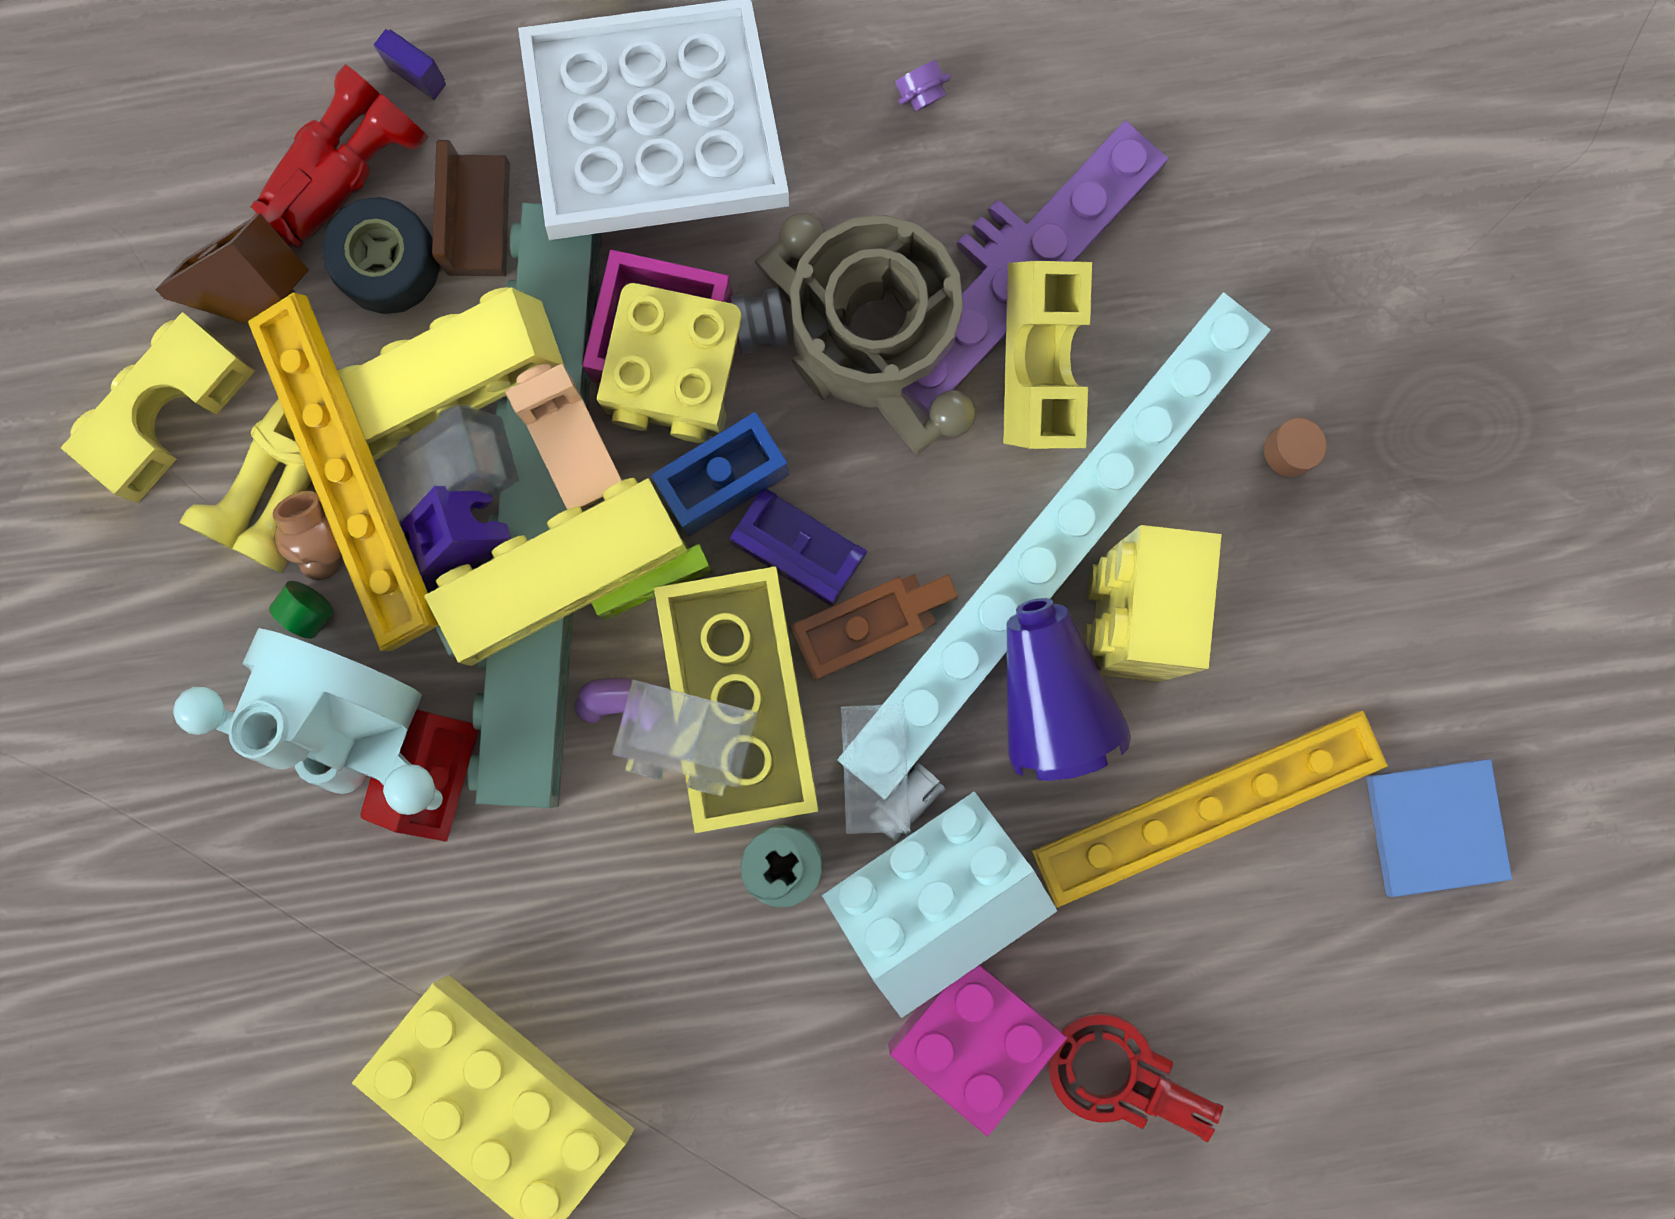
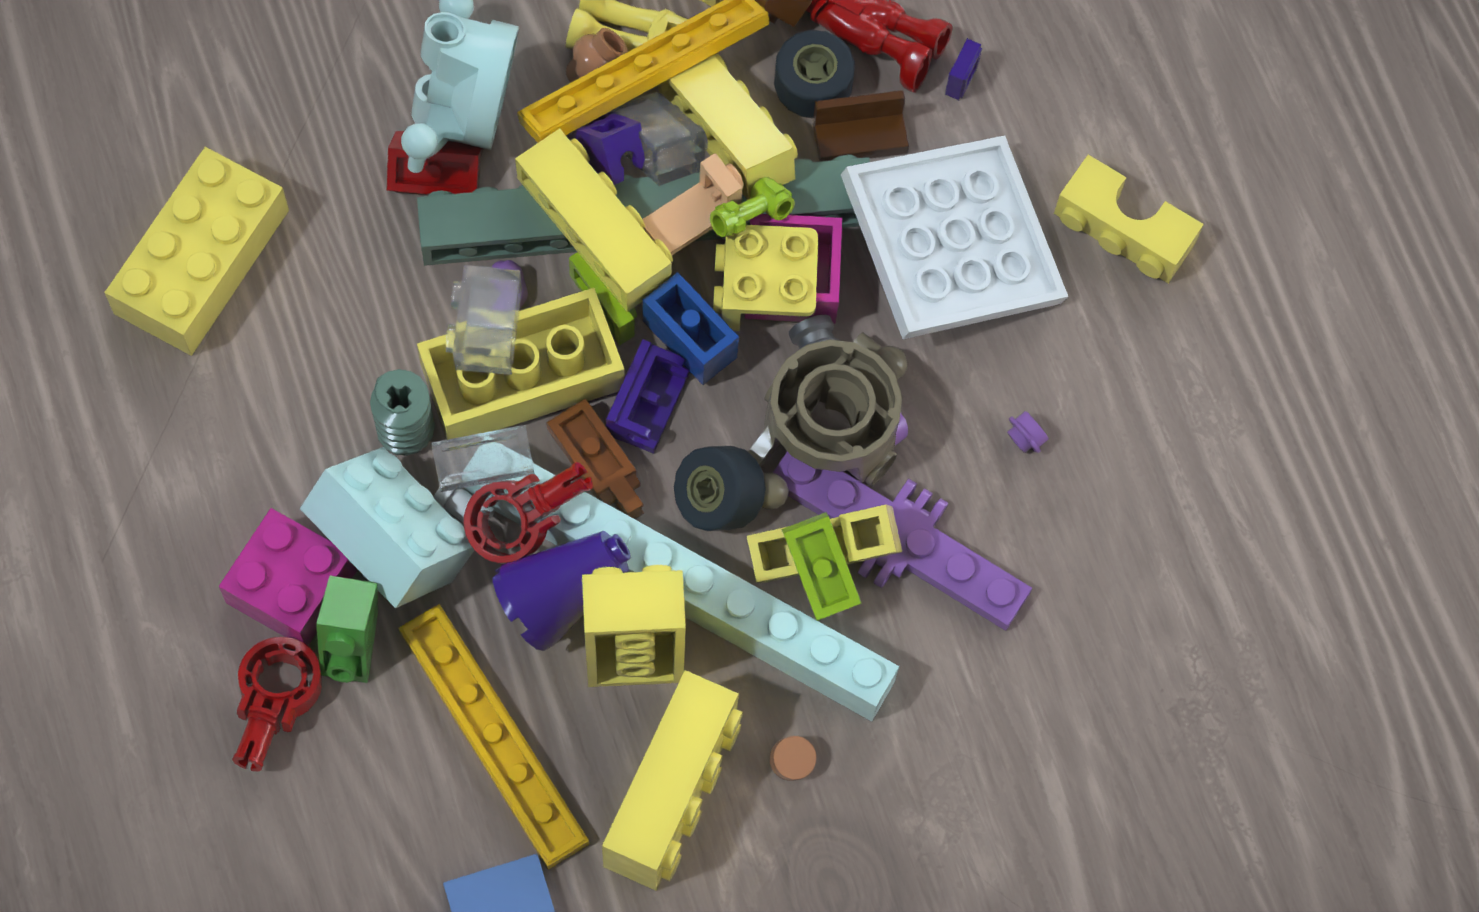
camera: 75 degrees right, 15 degrees down
green piece [269,581,333,639] -> none
none -> bright green slope [316,576,378,683]
none -> red pin [464,462,593,563]
none -> light yellow brick [602,670,743,891]
none -> black wheel [674,446,766,531]
none -> lime bar [710,177,795,237]
none -> lime plate [782,512,861,620]

